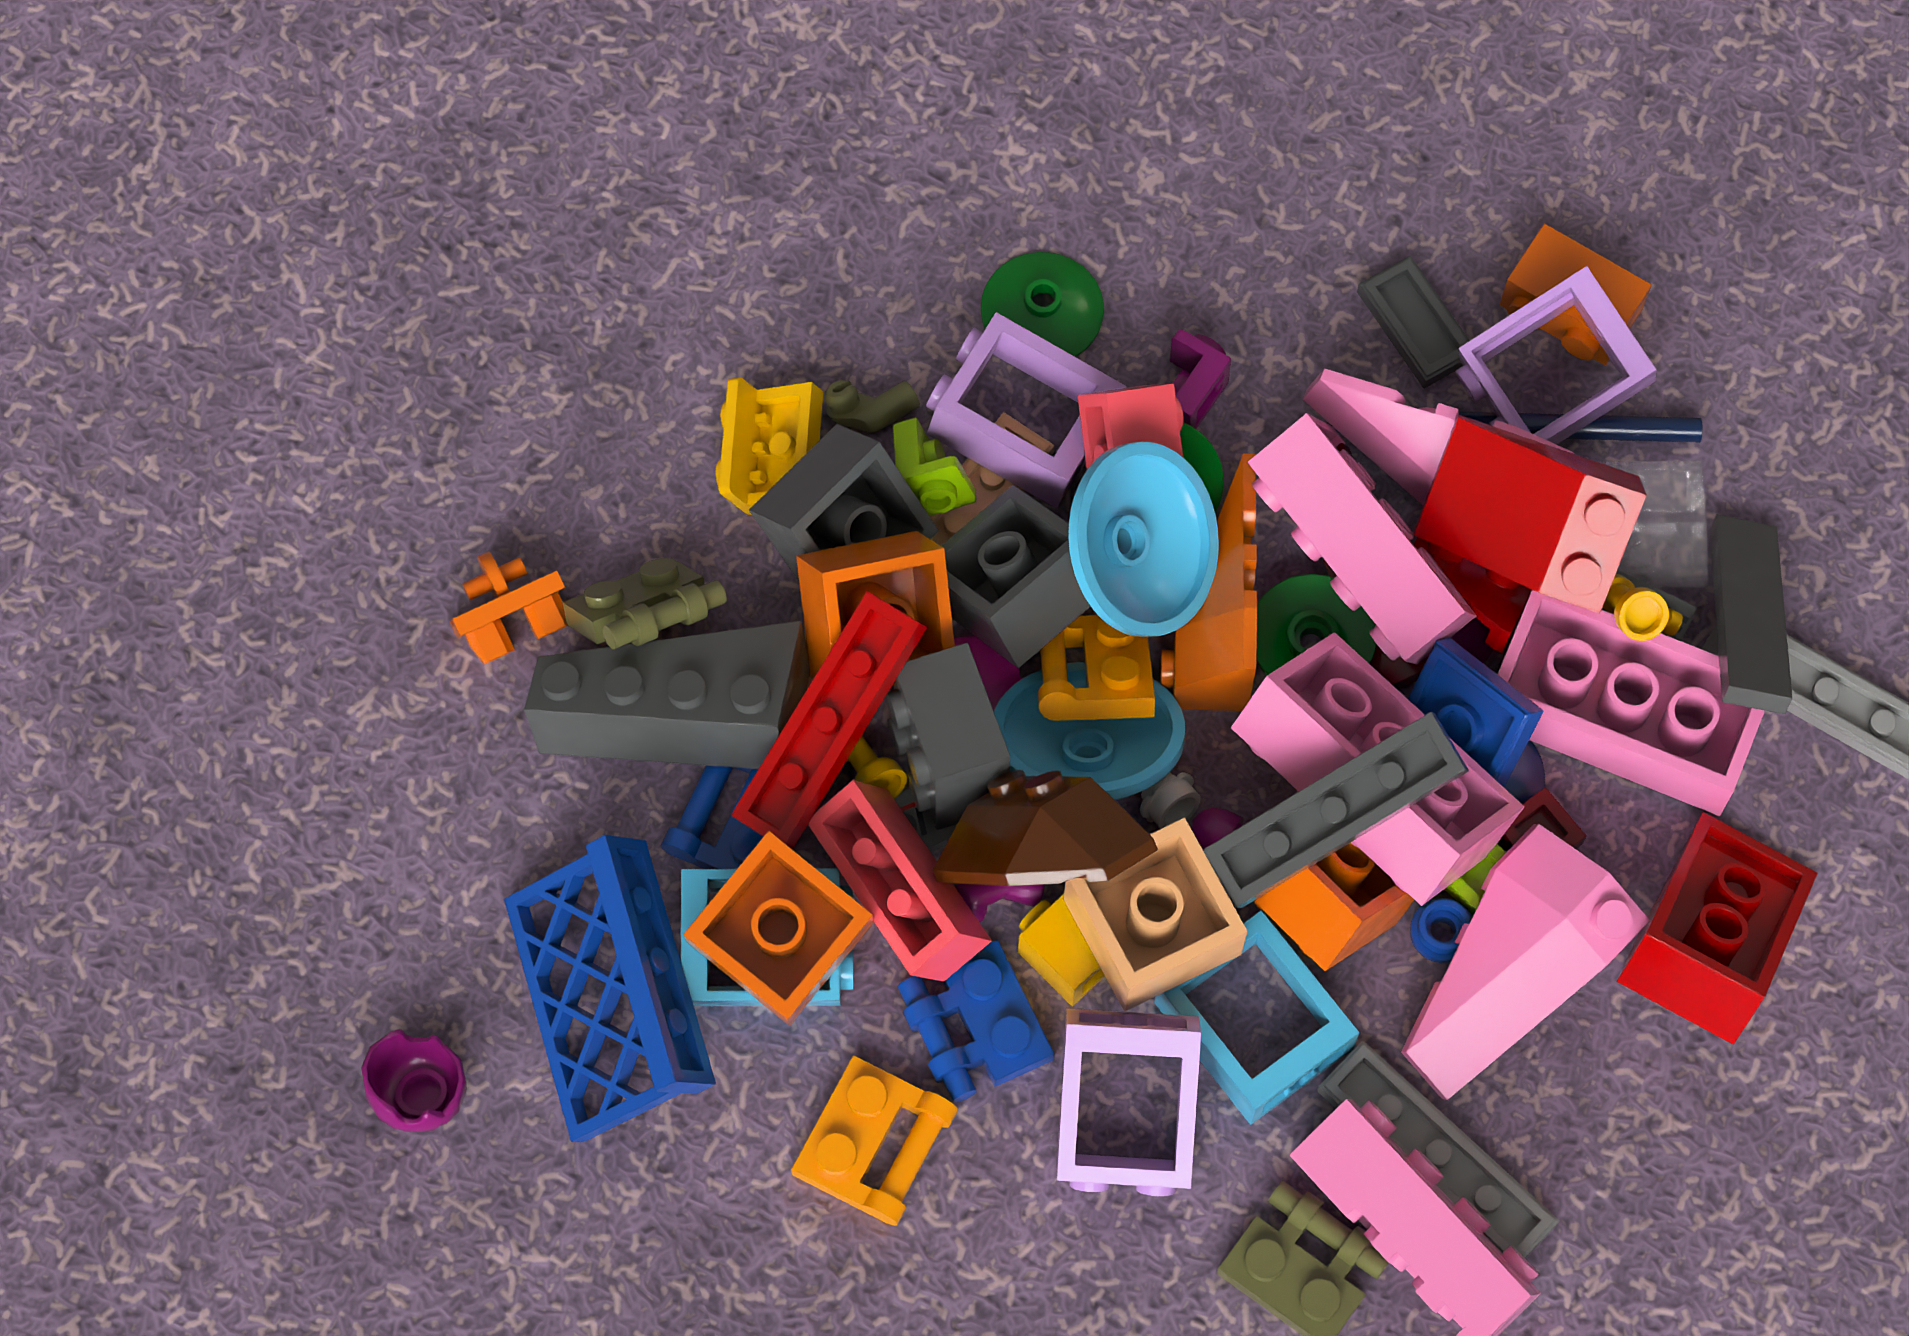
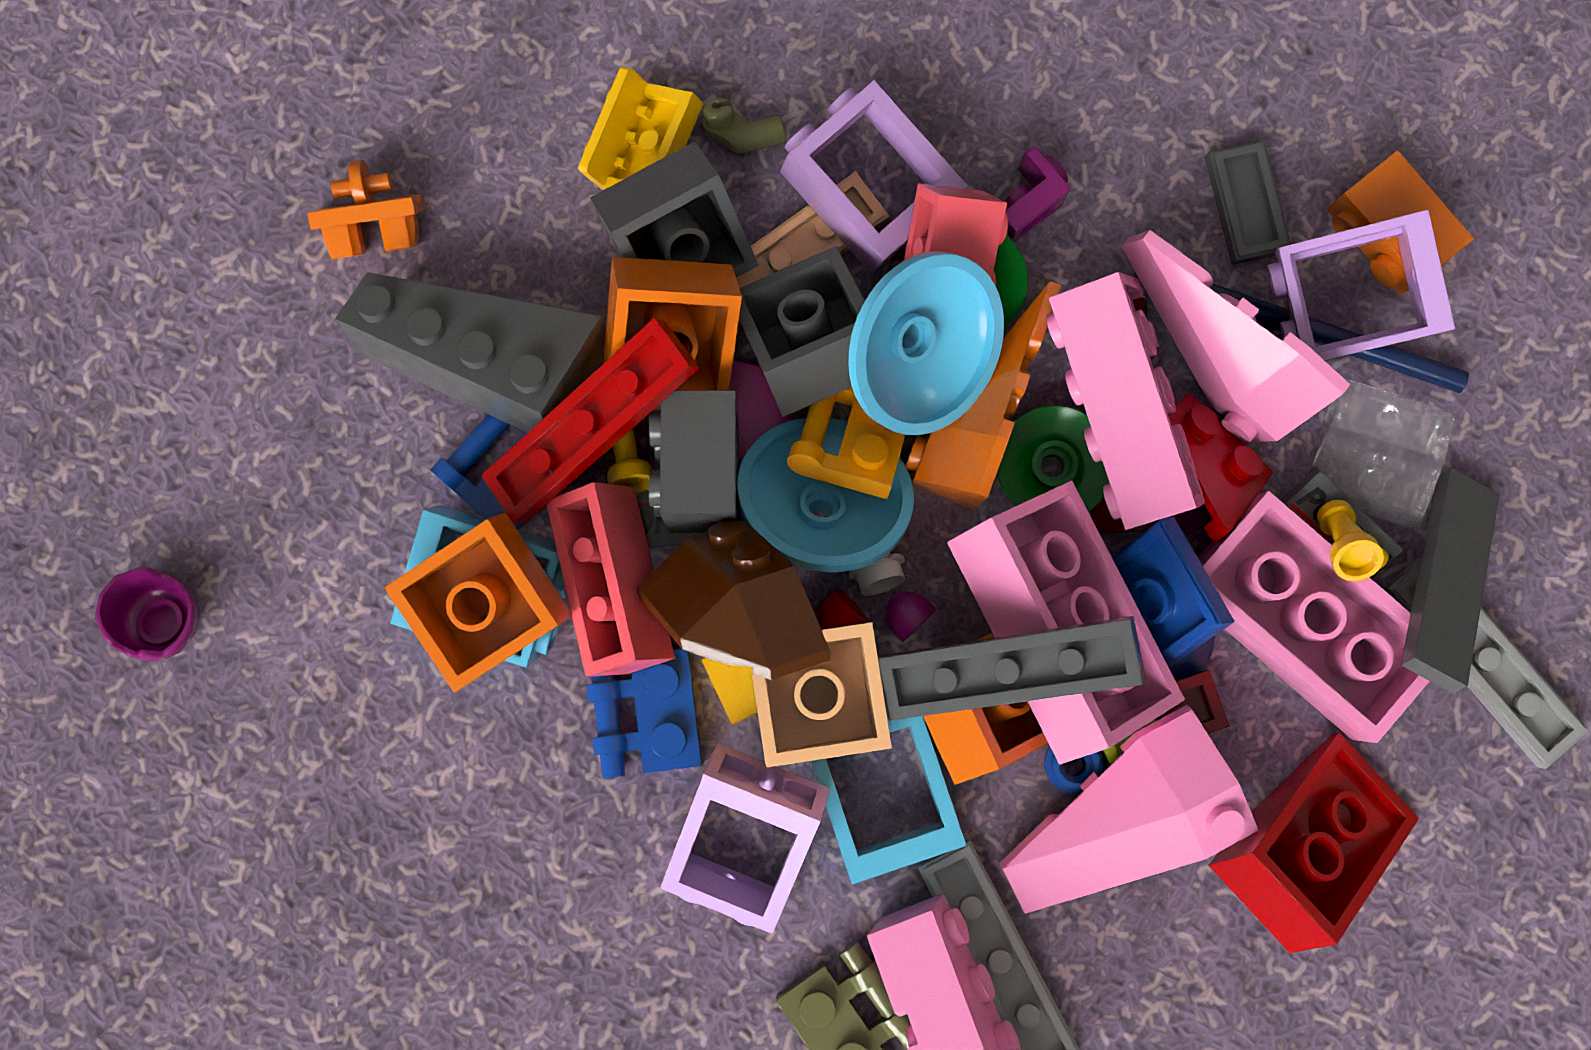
camera: 20 degrees right, 15 degrees up
blue fence [504,835,716,1142] -> none
olive plate [562,558,727,649] -> none
light orange plate [791,1055,958,1226] -> none
lime bracket [893,418,976,516] -> none
green dish [981,252,1104,357] -> none
red slope [1413,415,1647,613] -> none

